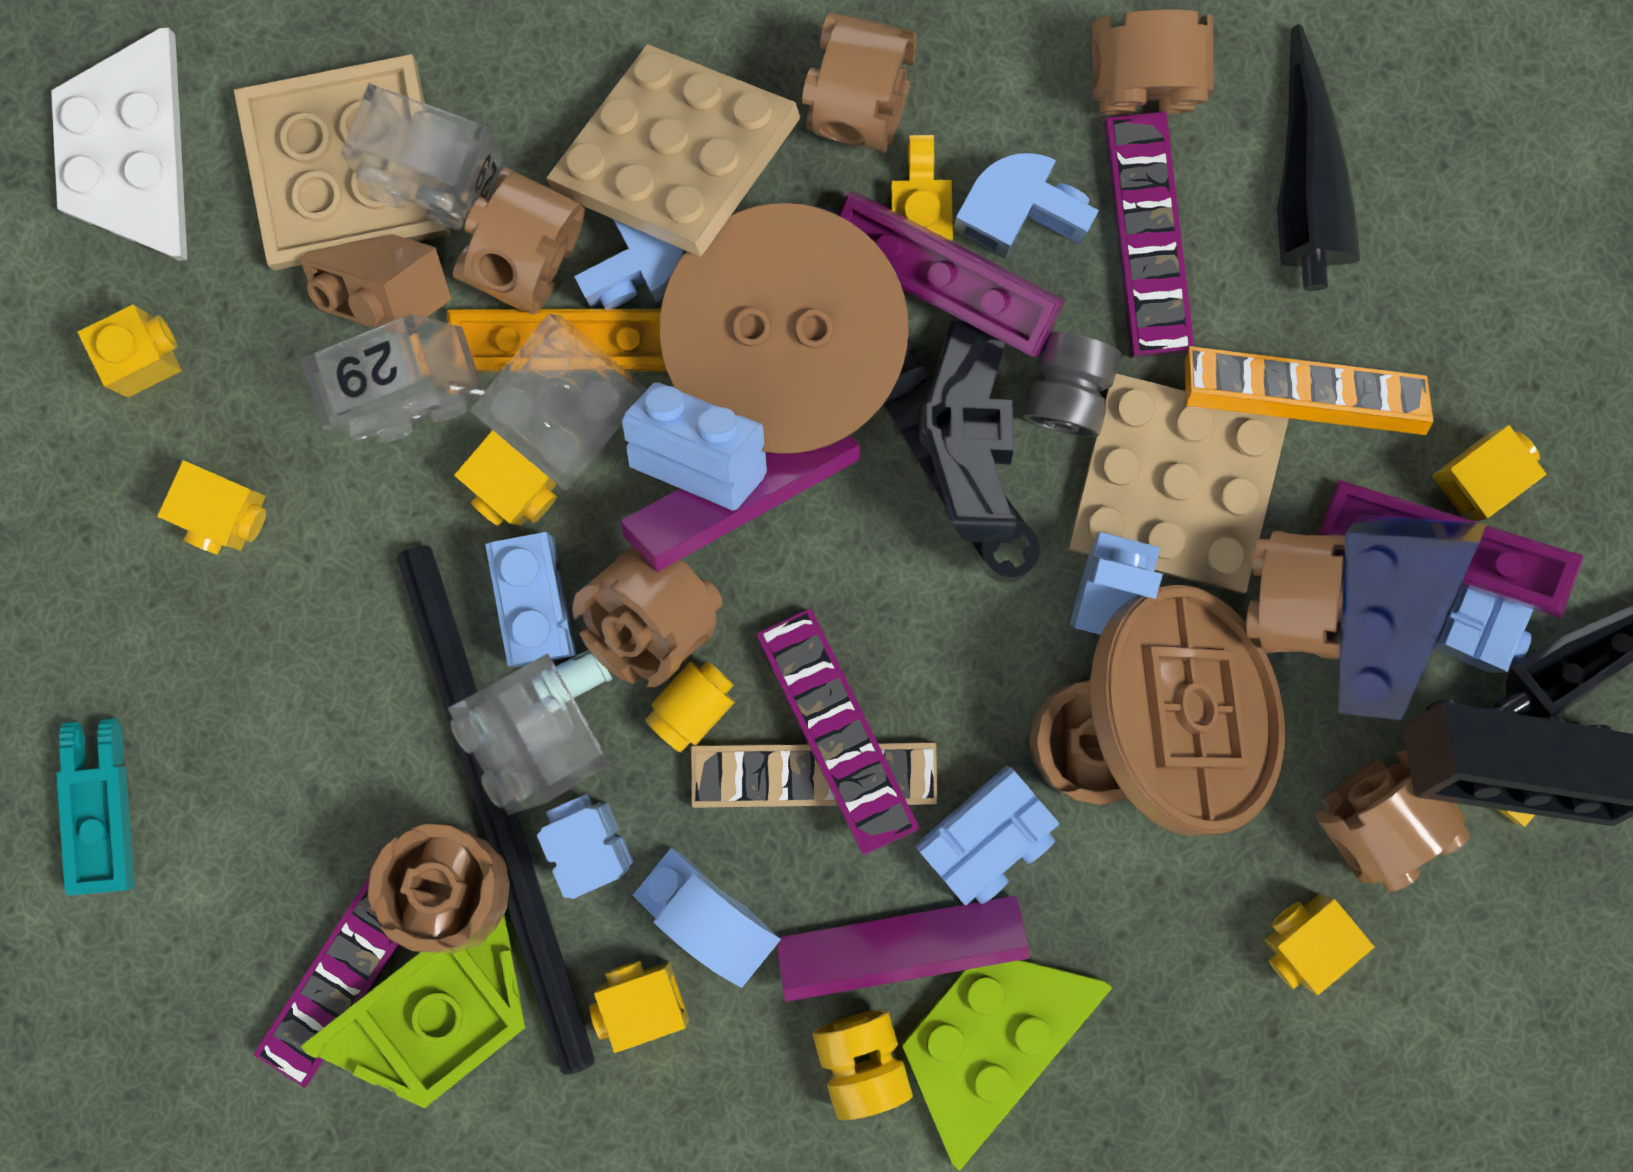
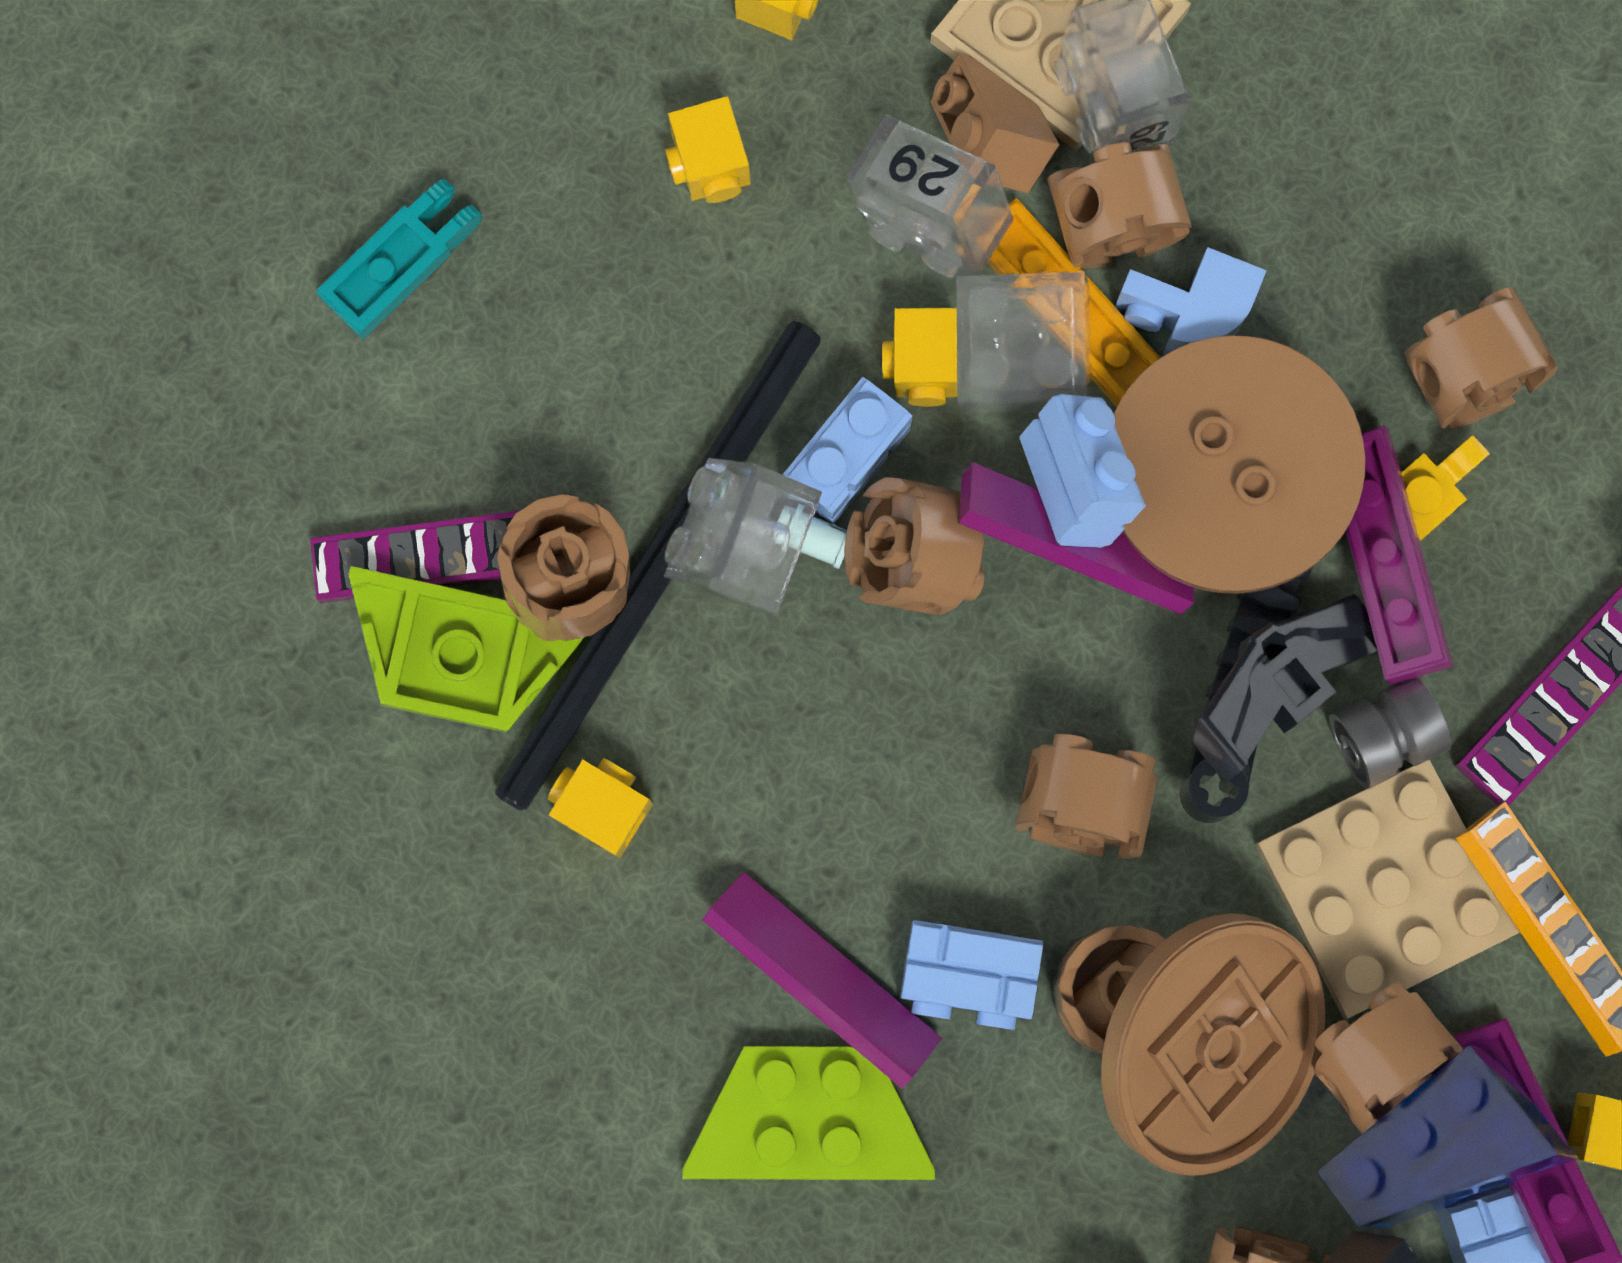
camera: 55 degrees right, 5 degrees down
light blue brick [537,794,634,899] -> none
tan plate [546,44,800,257] -> none
light blue brick [633,848,781,988] -> none
yellow brick [645,660,735,753] -> none
tile [691,742,937,808] -> none
tile [756,609,919,857] -> none
yellow wheel [812,1009,913,1120] -> none
light blue brick [953,153,1099,258] -> none
light blue brick [1070,532,1162,635] -> none
none -> medium nougat brick [1015,734,1158,859]

